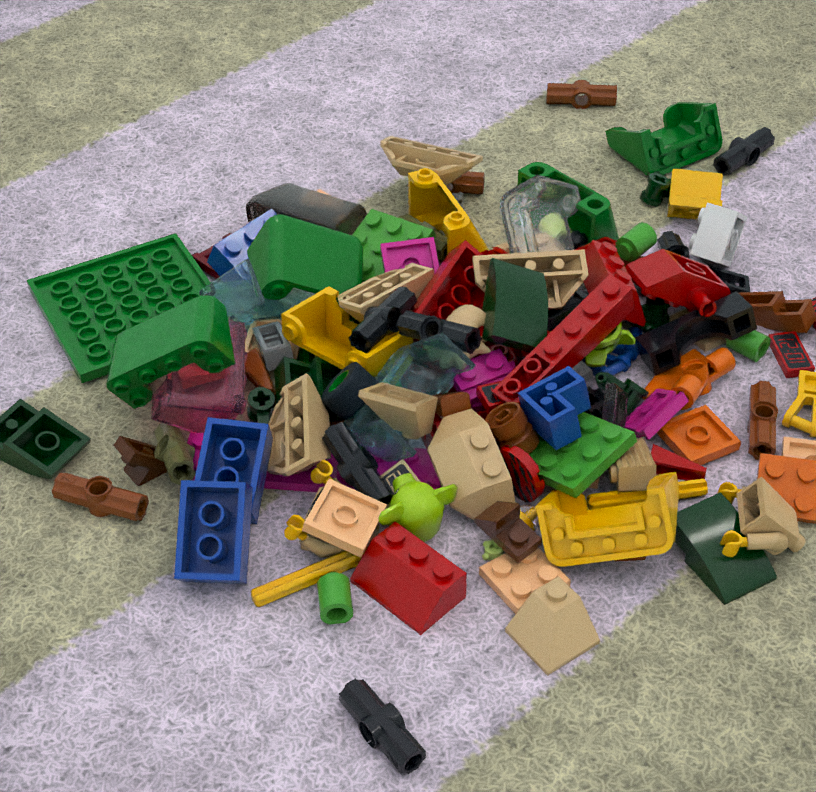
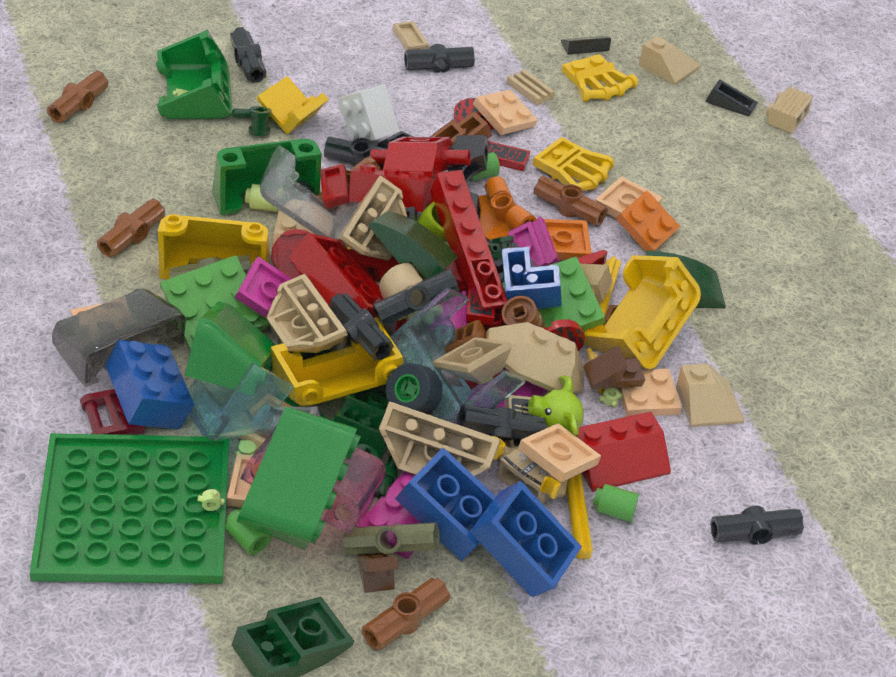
camera: 70 degrees left, 0 degrees up
tan wedge [380,136,483,185] -> none
bright green brick [616,222,657,262] -> none
tan torso [717,477,806,557] -> none

